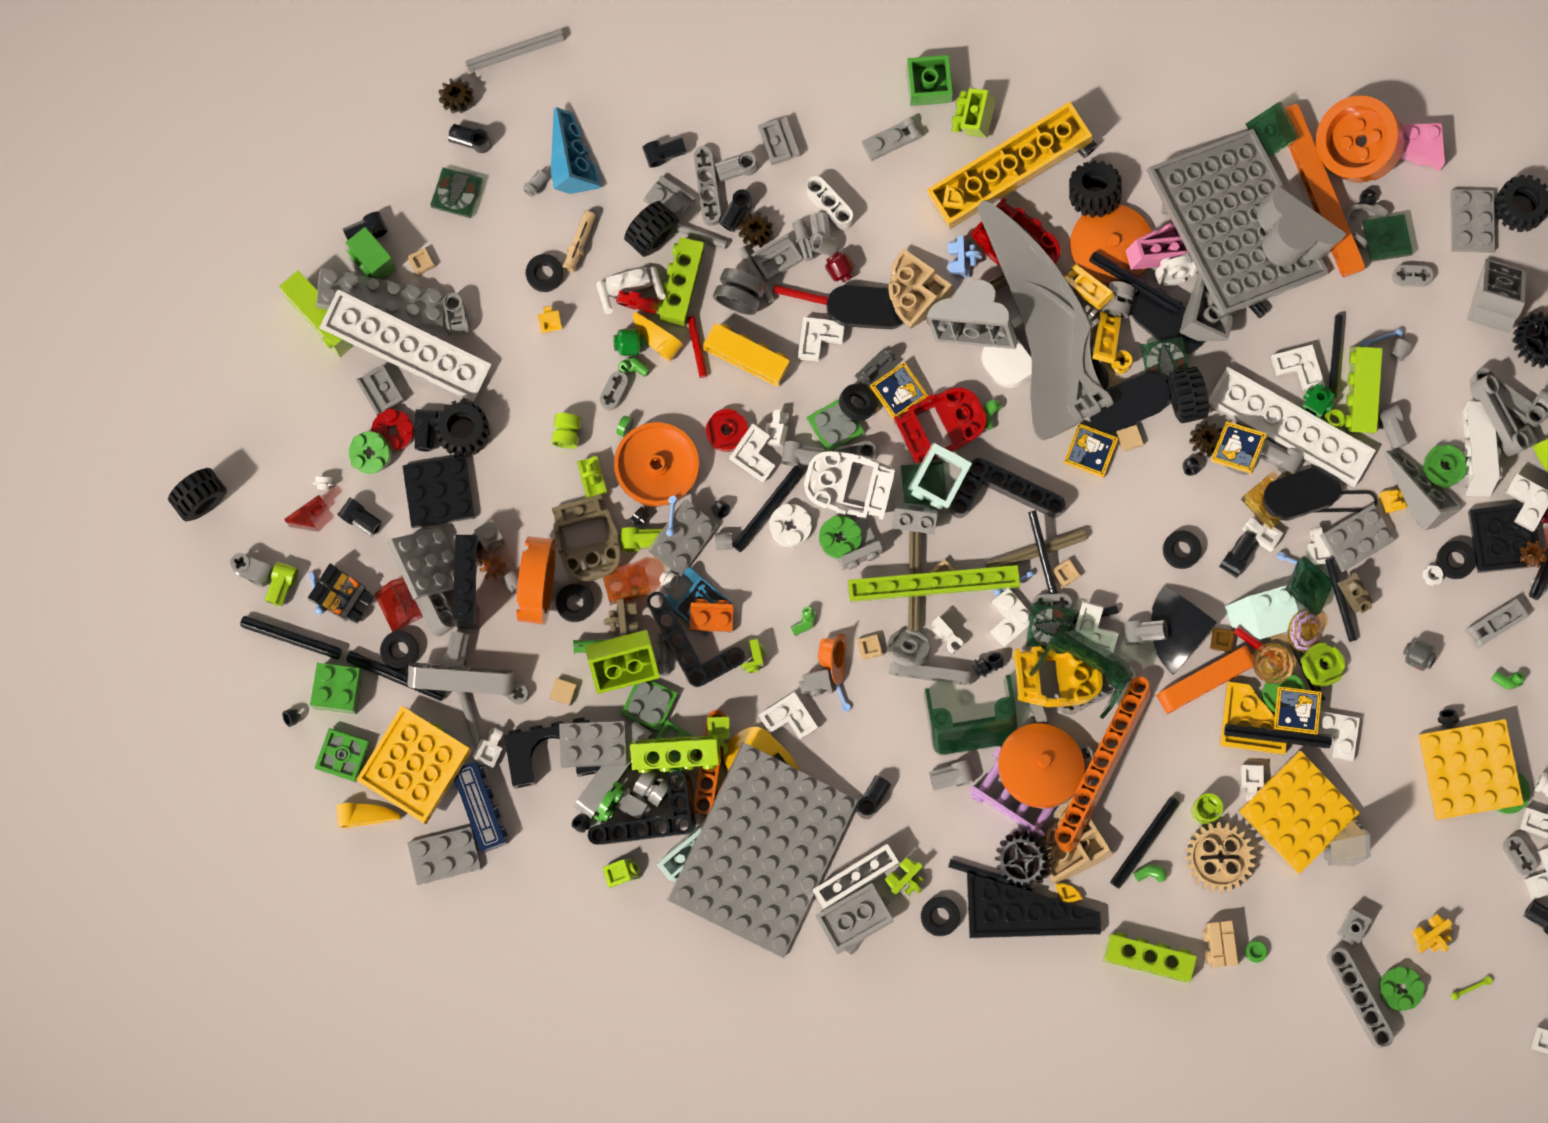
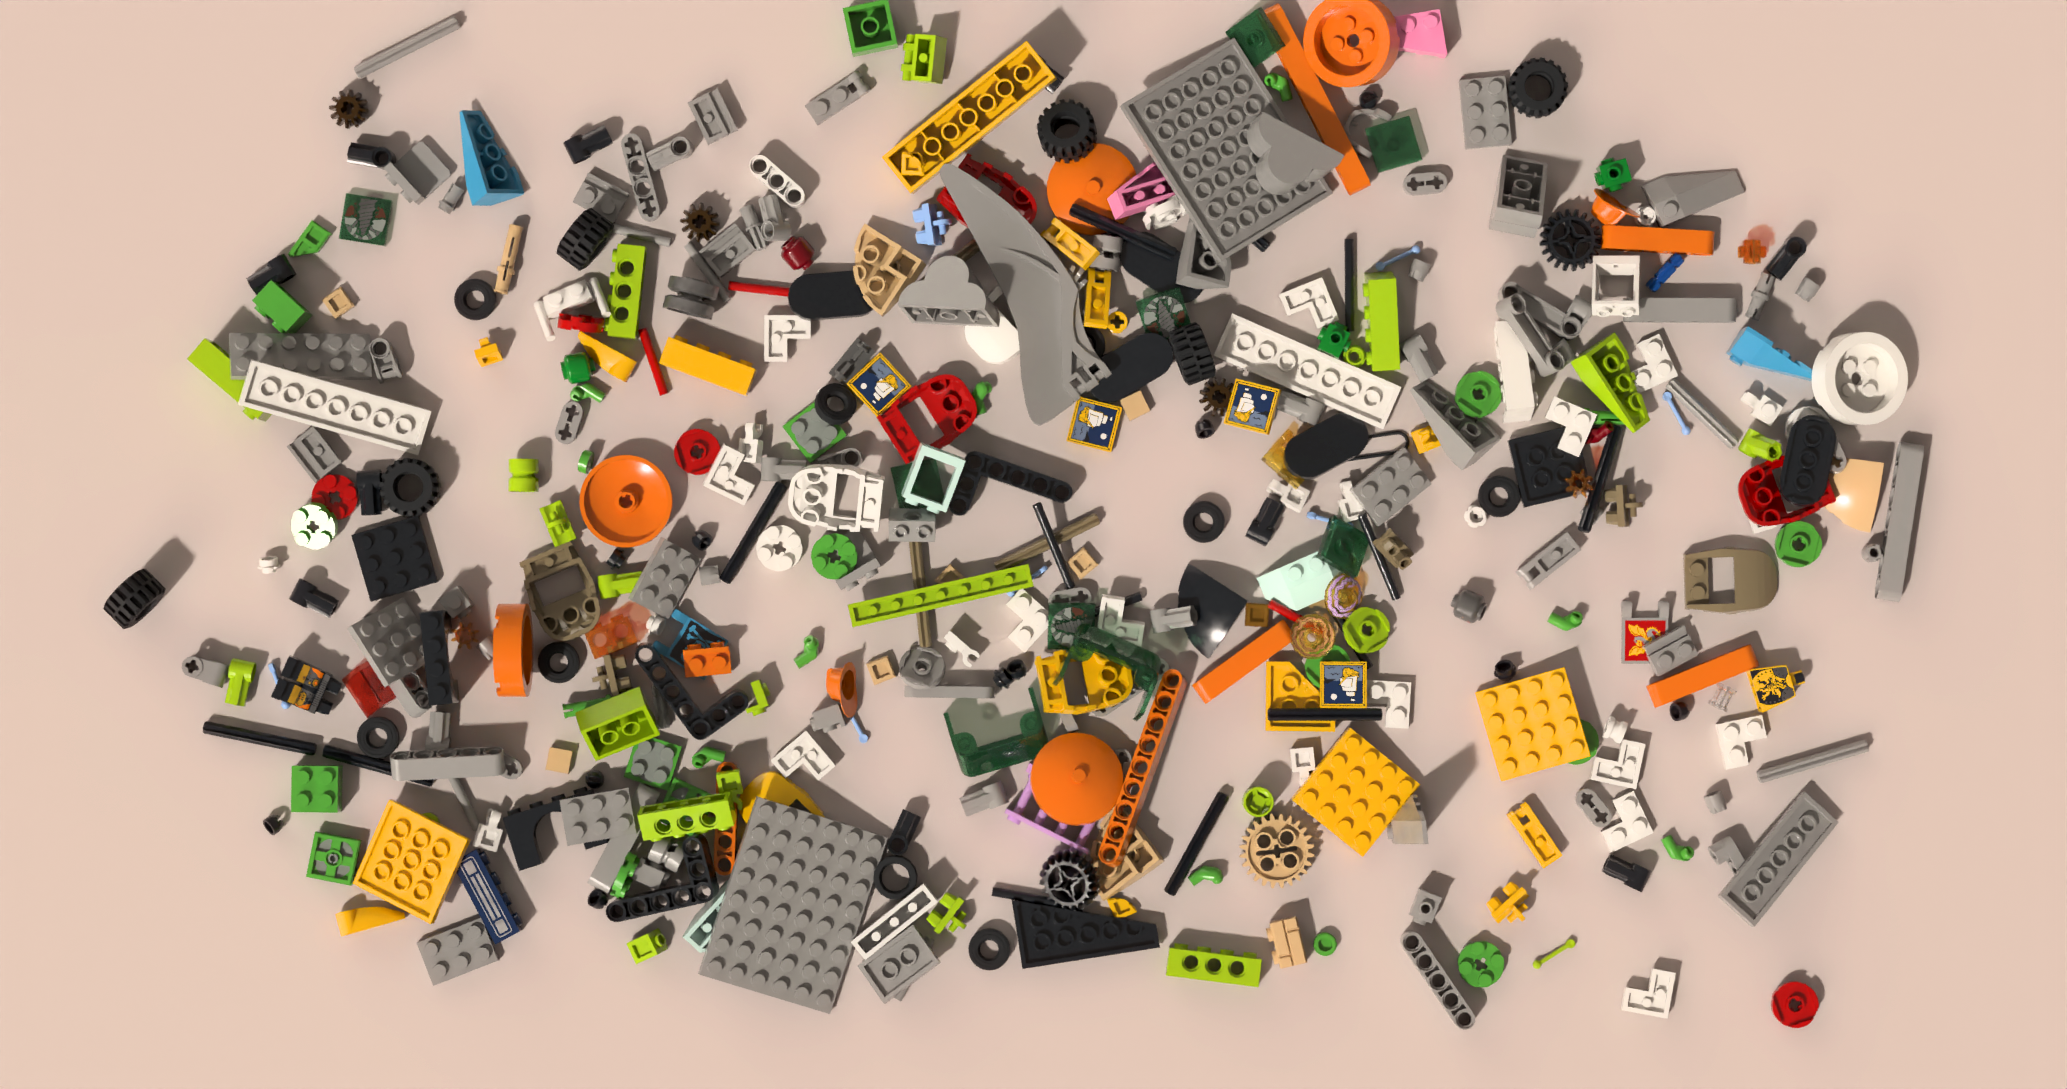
camera: 10 degrees left, 10 degrees up
clear red slope [284,495,326,532] -> none
light blue hinge [666,496,678,537] -> none
black piece [719,189,752,233] -> none
none -> bright green tile [288,220,332,257]
none -> light grey bracket [384,141,451,205]
none -> black hinge [585,770,604,789]
none -> bright green arm [692,746,726,768]
none -> black tyre [873,855,918,900]
none -> bright green arm [1264,73,1293,102]
none -> yellow plate [1506,802,1562,868]

